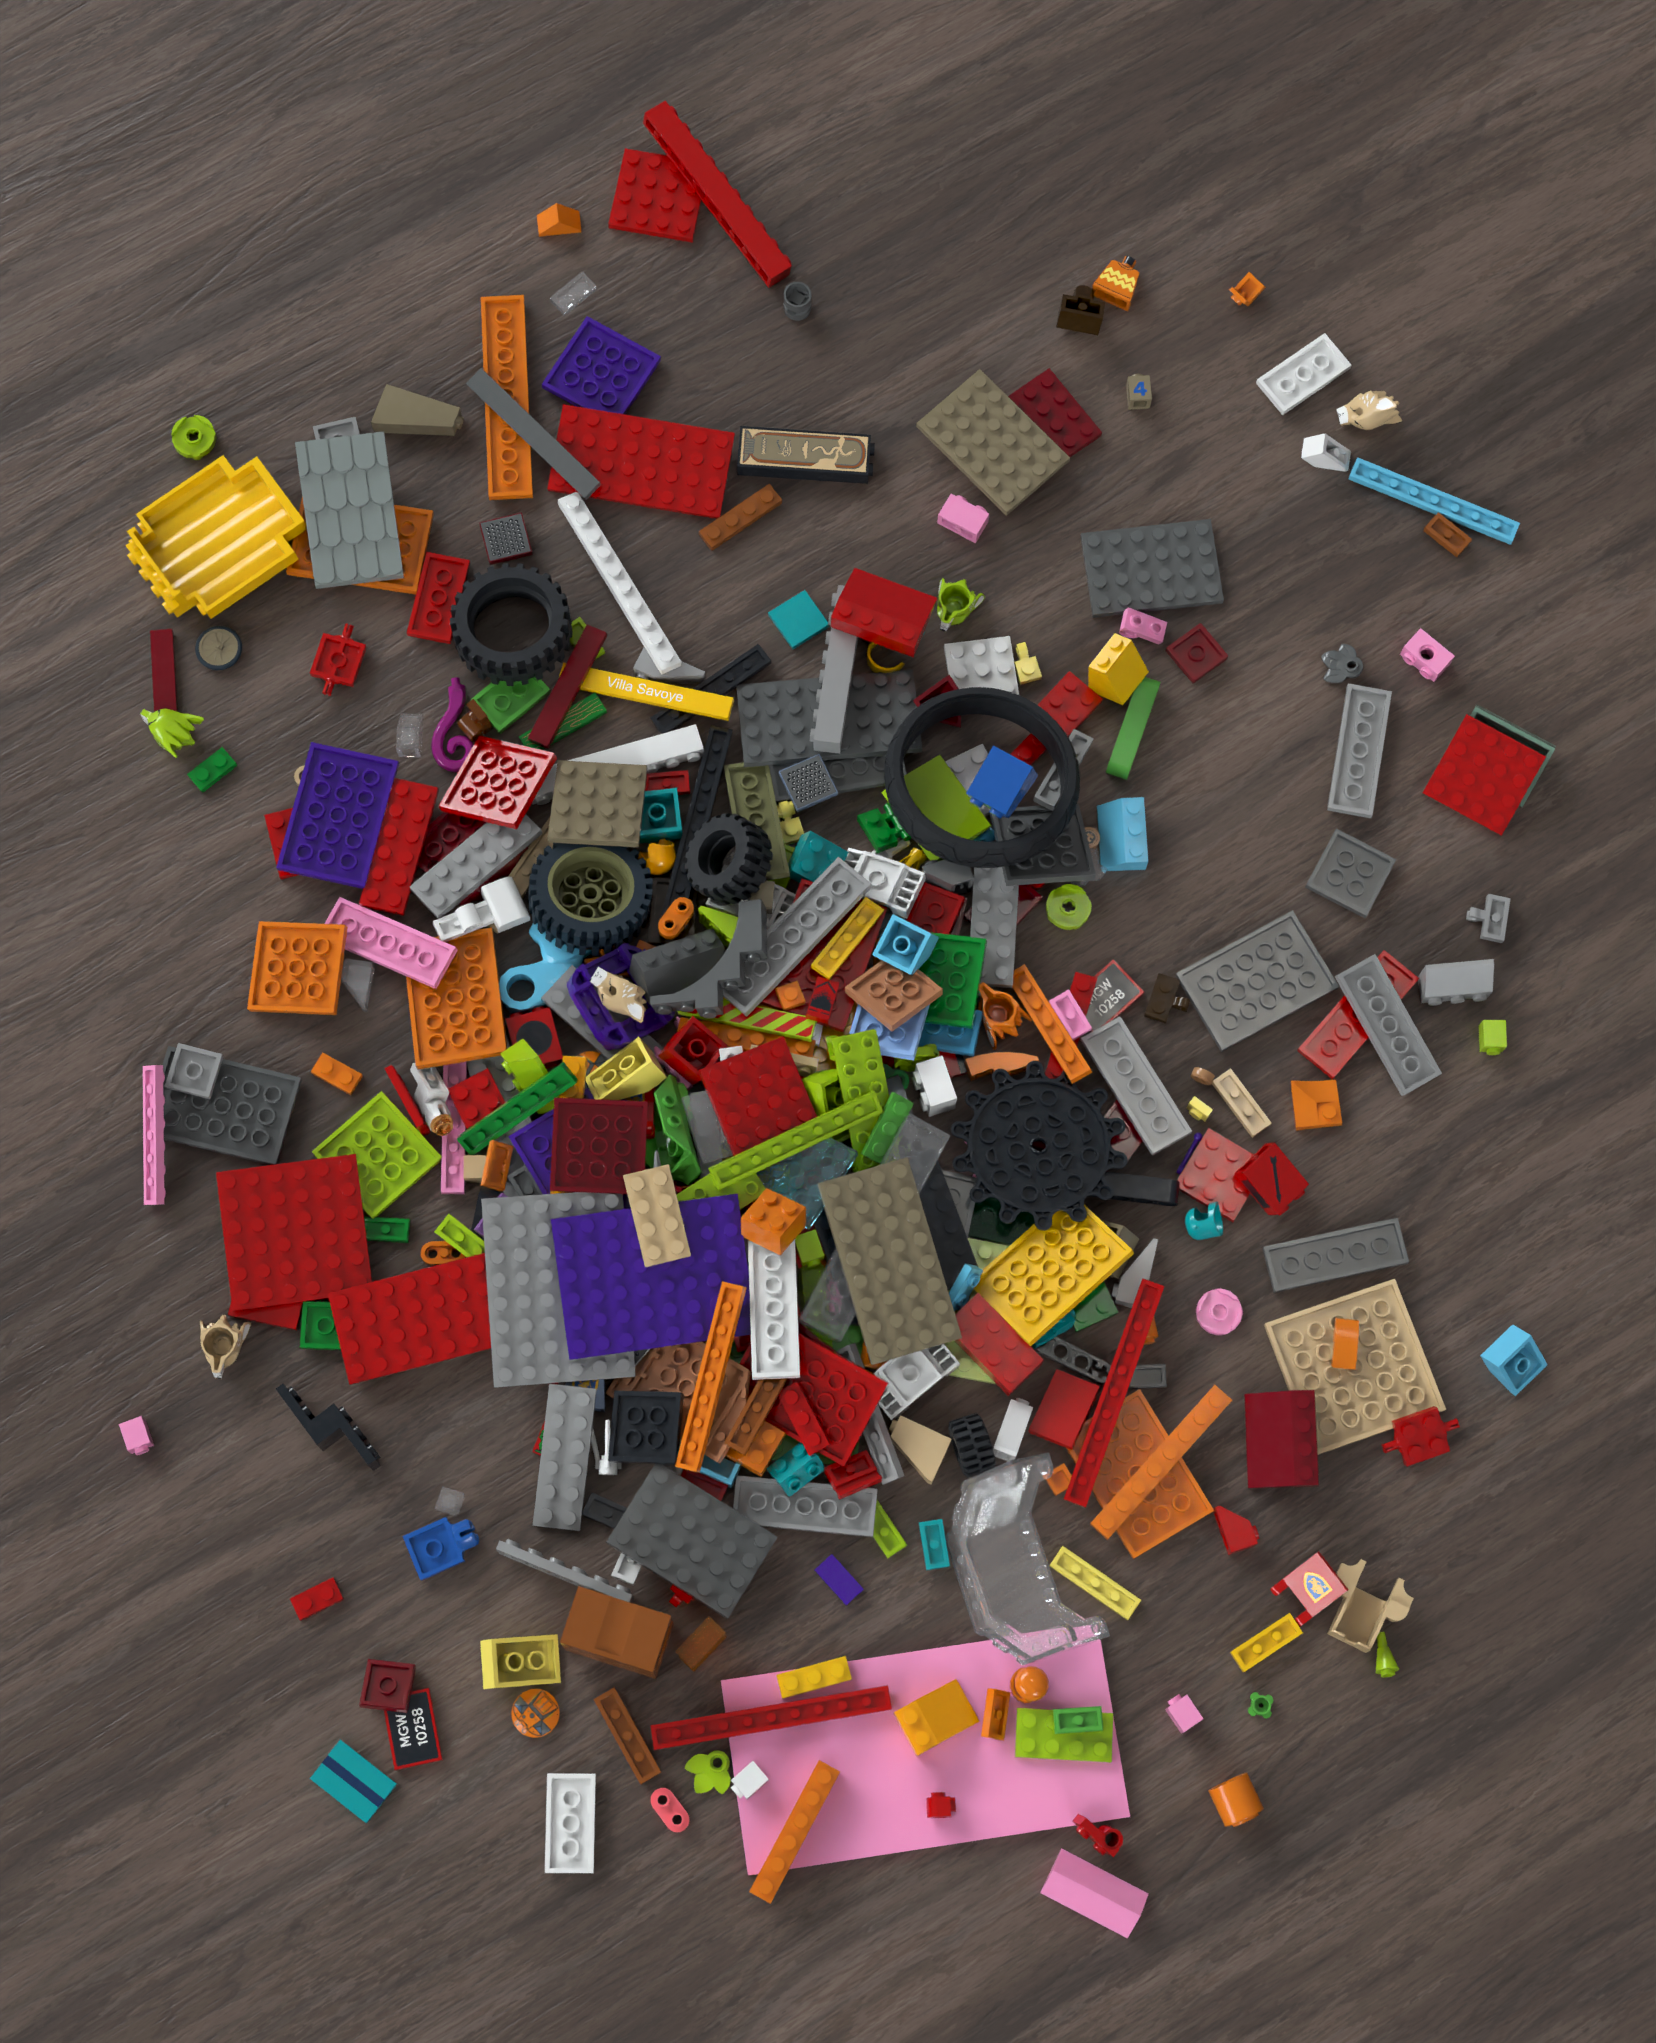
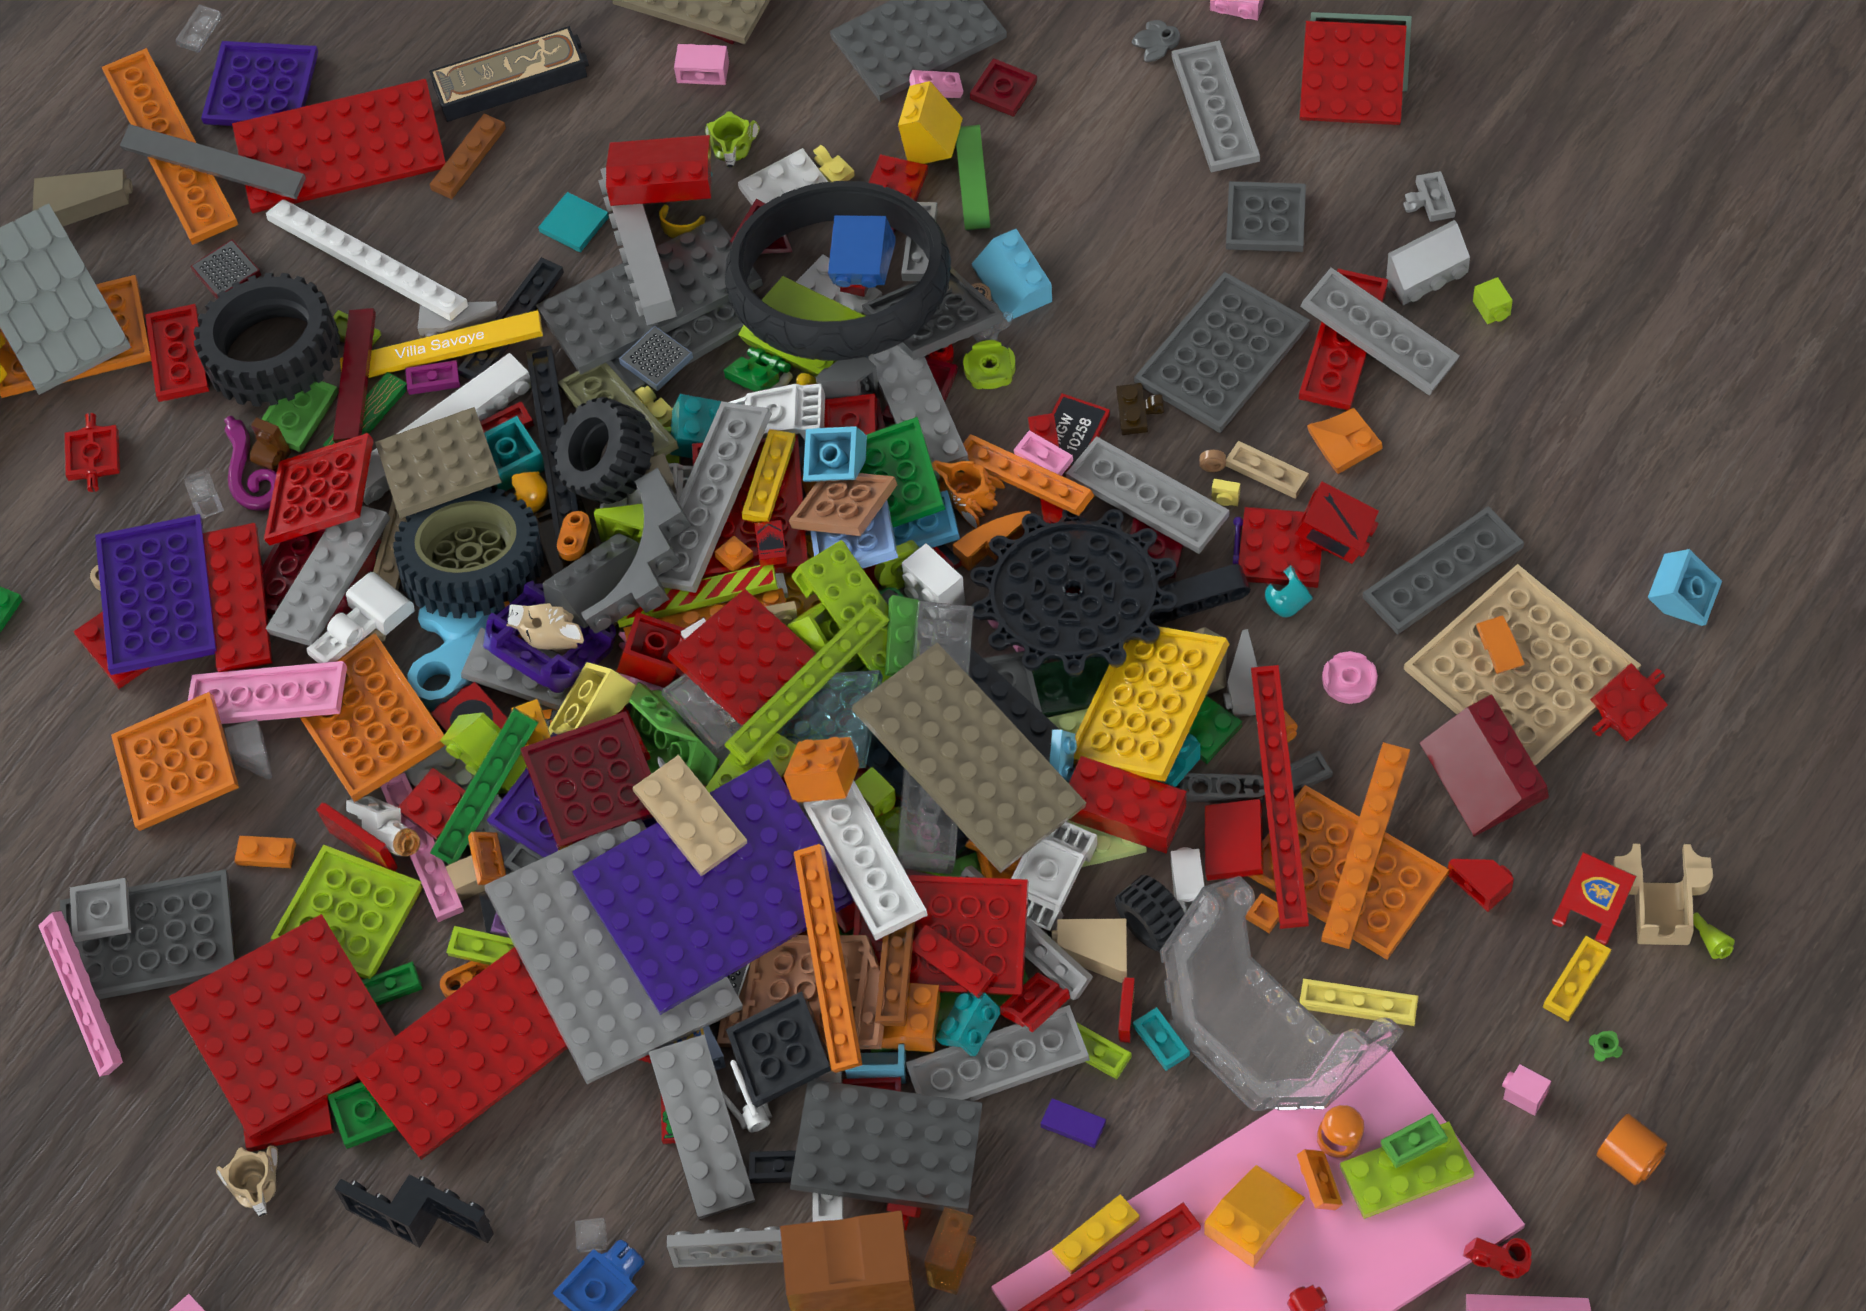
camera: 15 degrees left, 15 degrees down
none -> magenta plate [405,360,460,395]
none -> red tile [1118,977,1135,1043]

